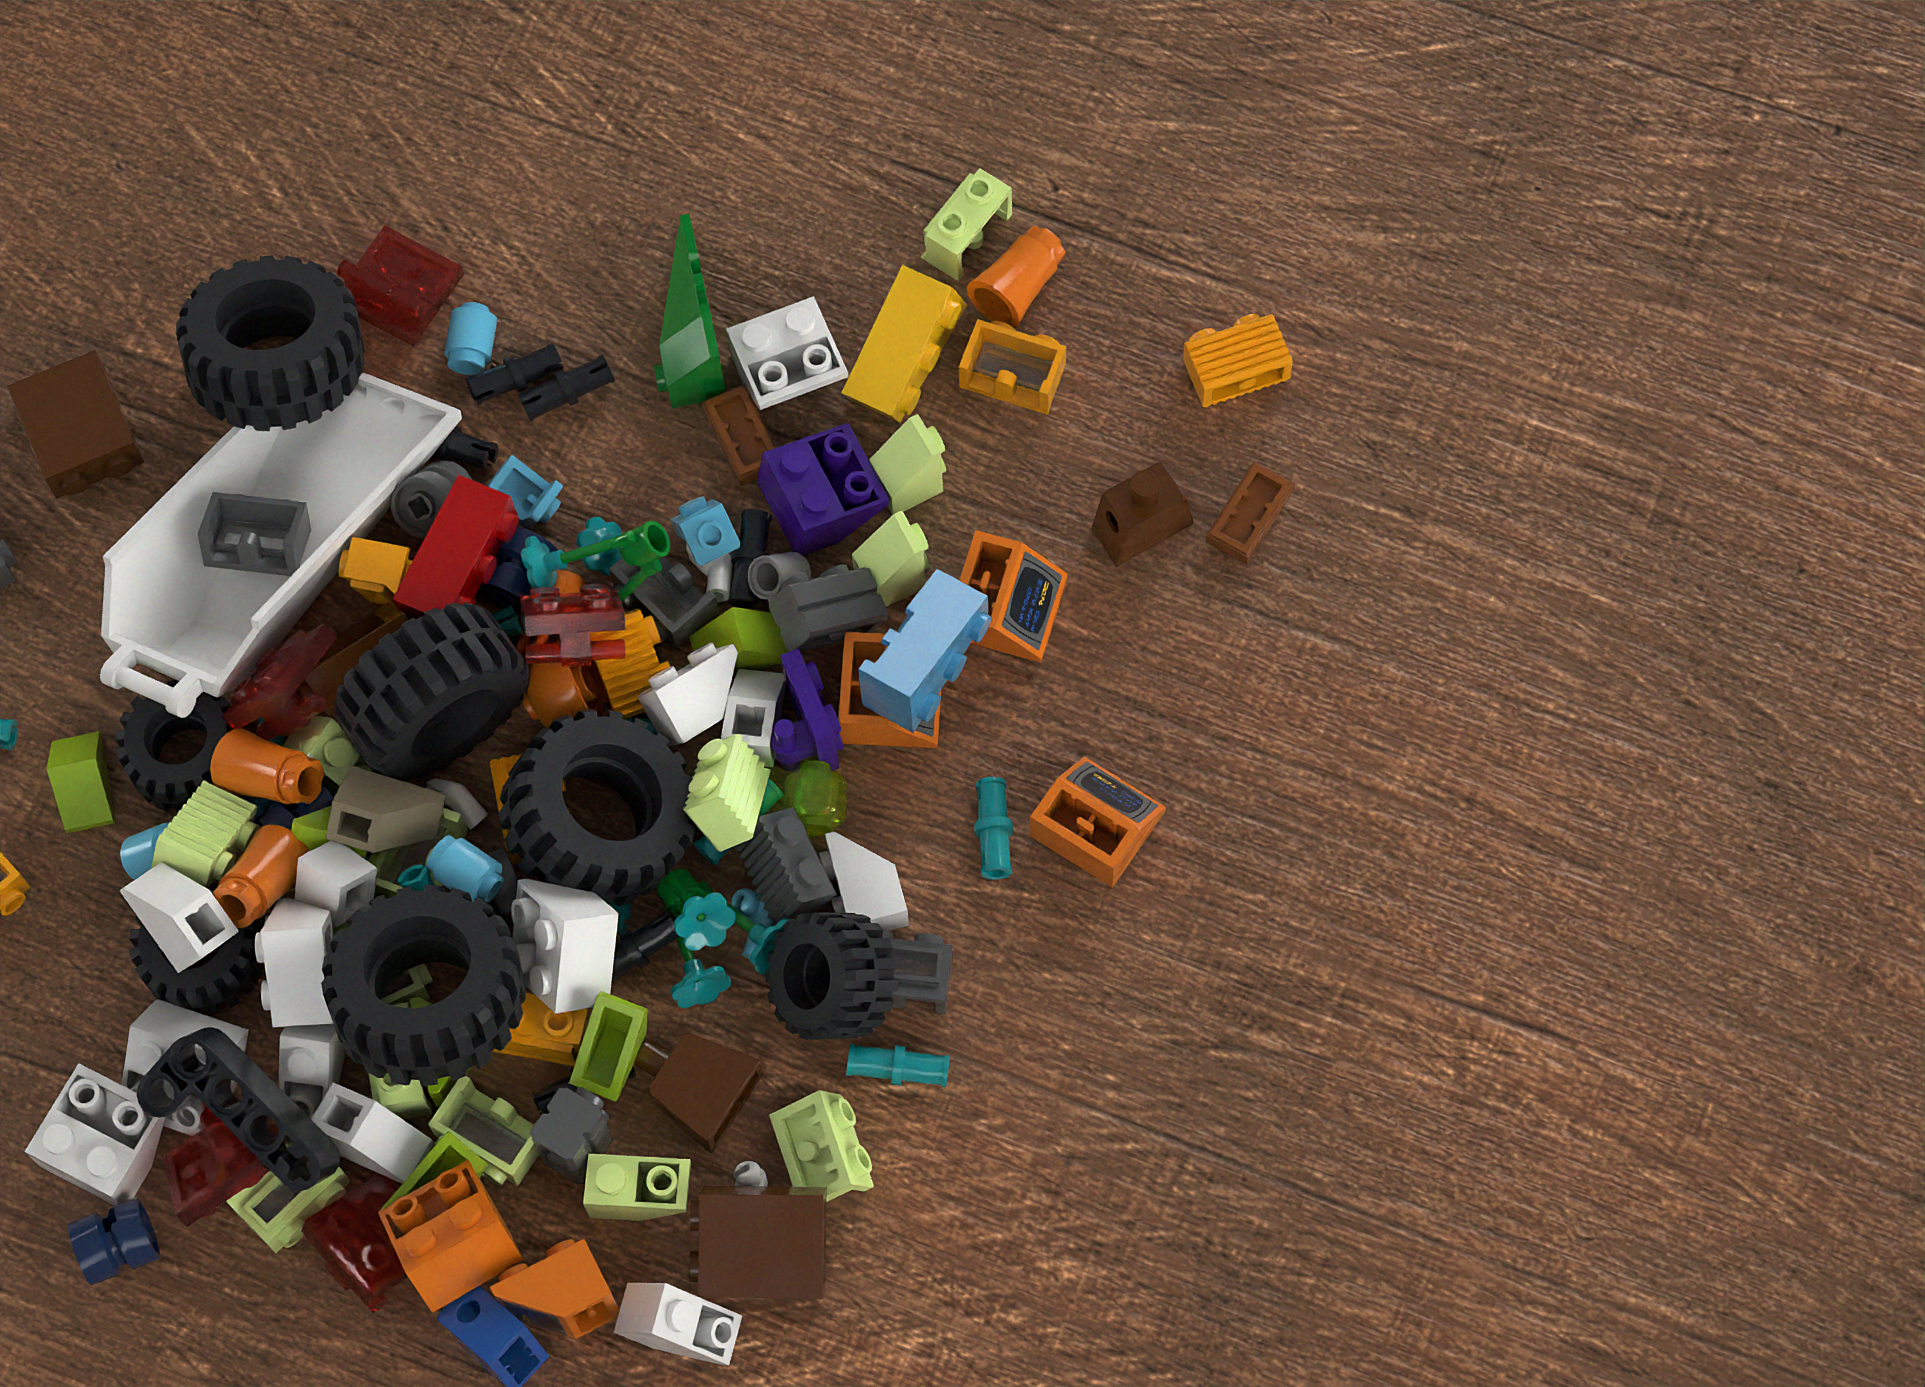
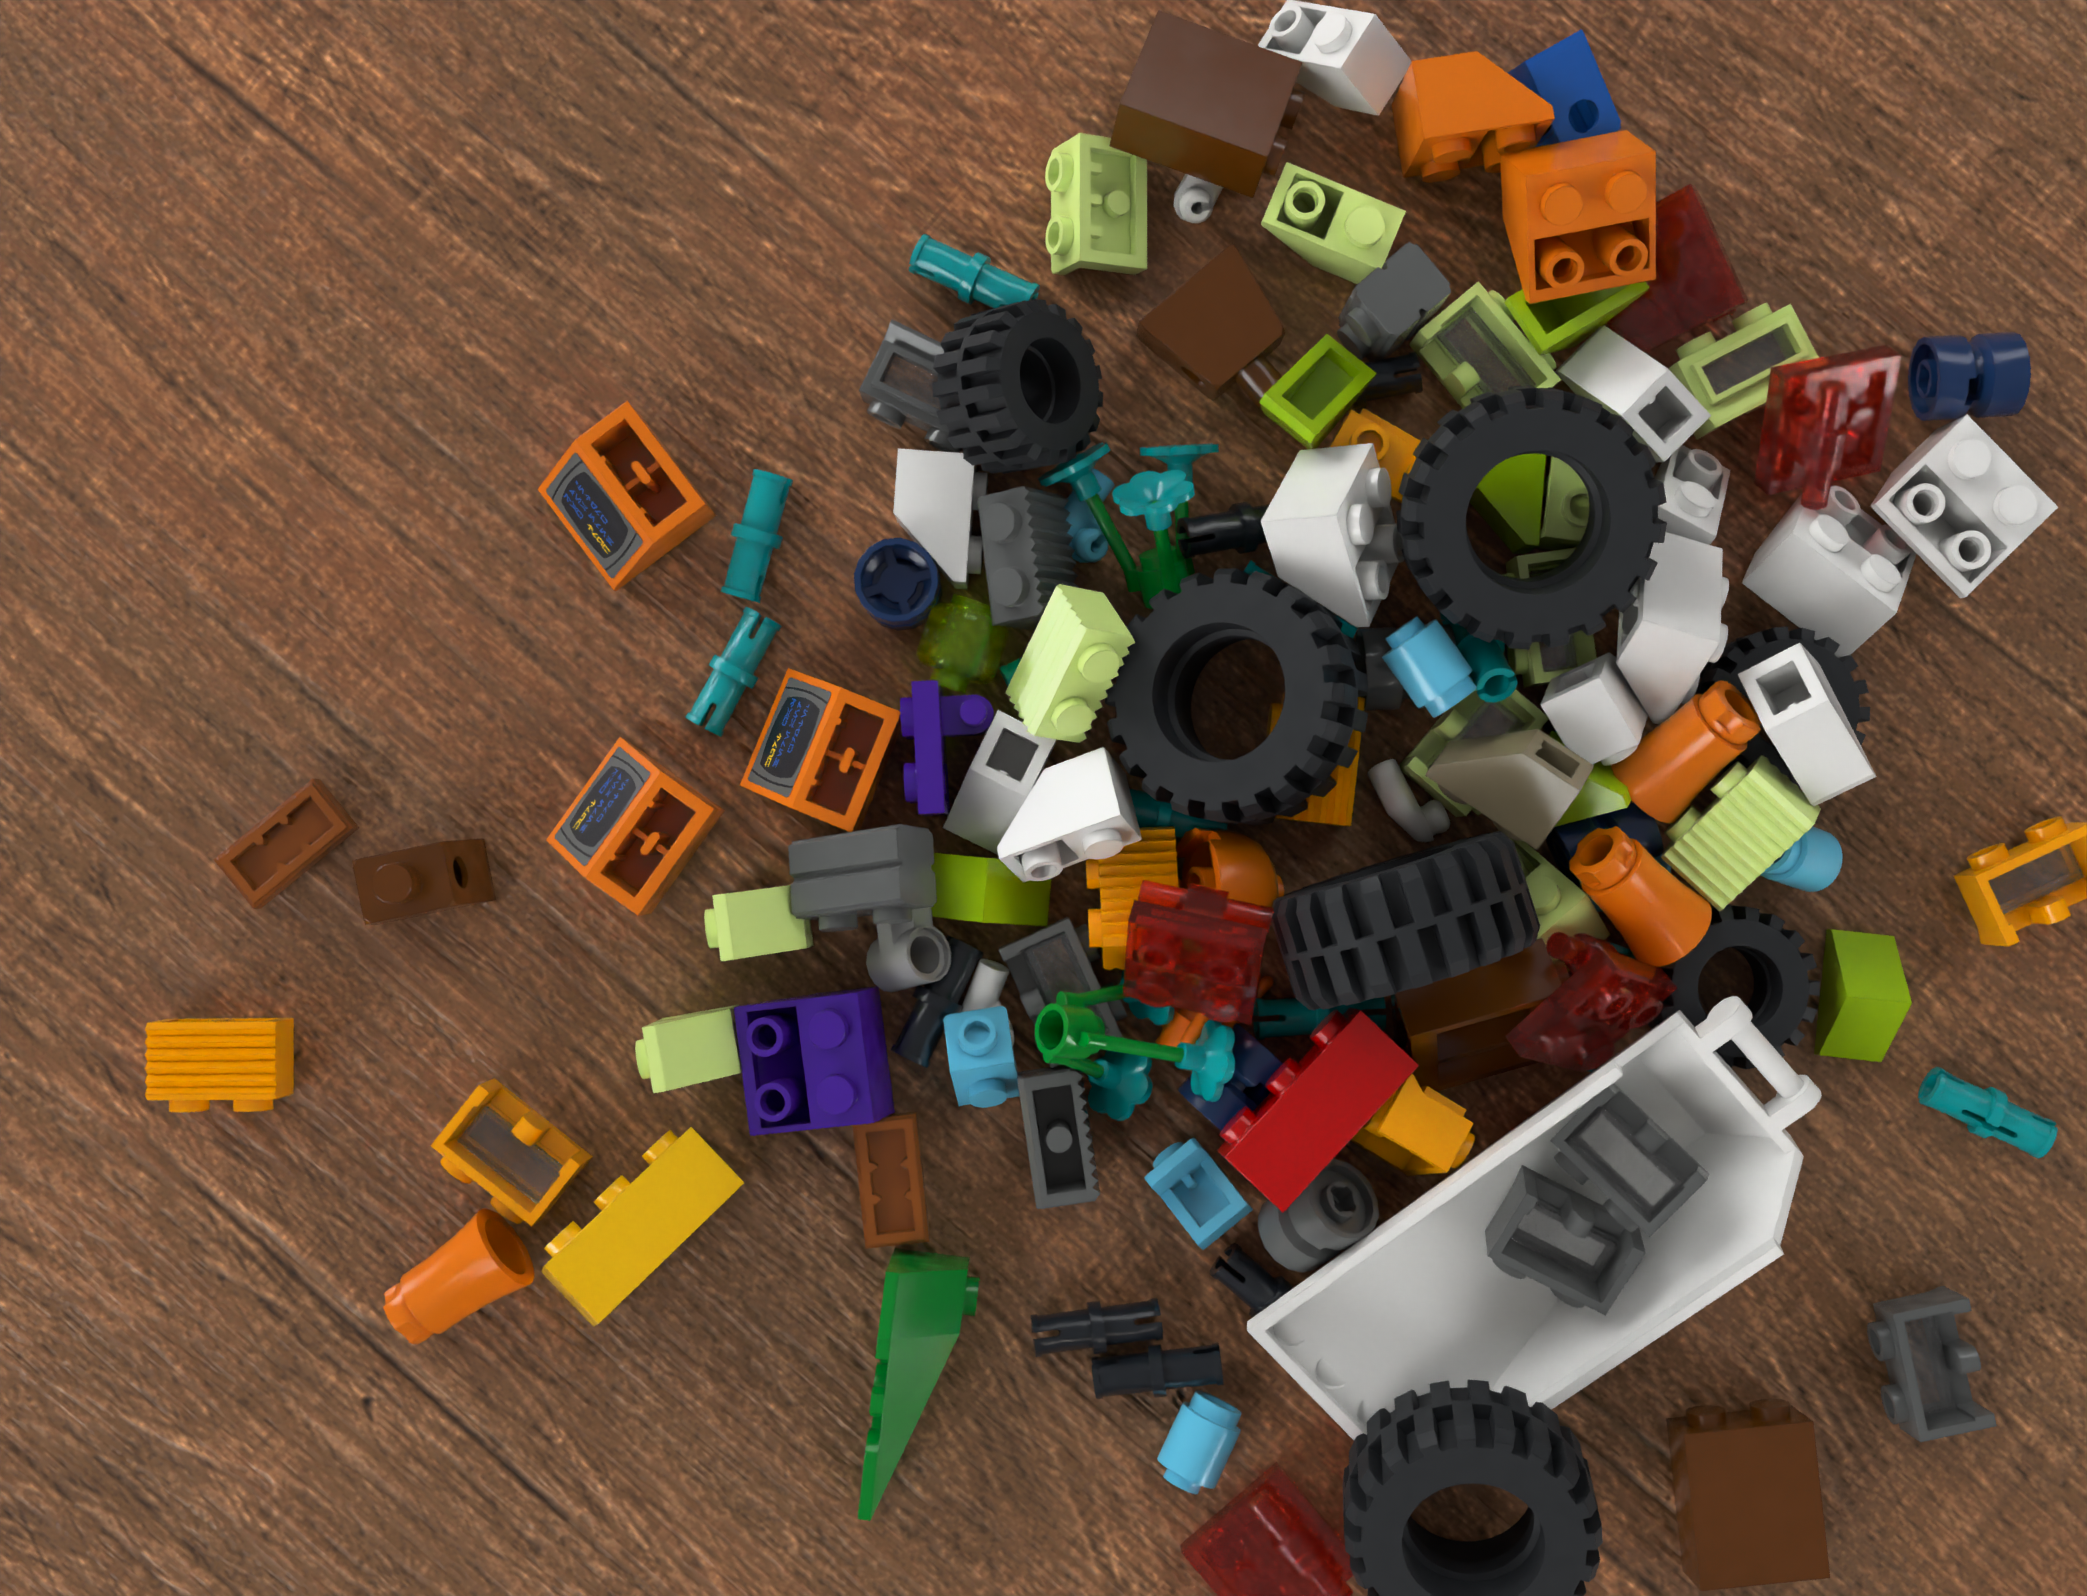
camera: 165 degrees left, 20 degrees up
black beam [136,1027,340,1191] -> none
white slope [726,296,849,410] -> none
wedge [858,569,992,733] -> none
yellowish green window [921,168,1012,282] -> none
none -> teal pin [685,606,782,737]
none -> dark blue wheel [854,538,942,631]
none -> dark grey brick [1017,1065,1100,1209]
none -> dark grey window [1550,1083,1710,1237]

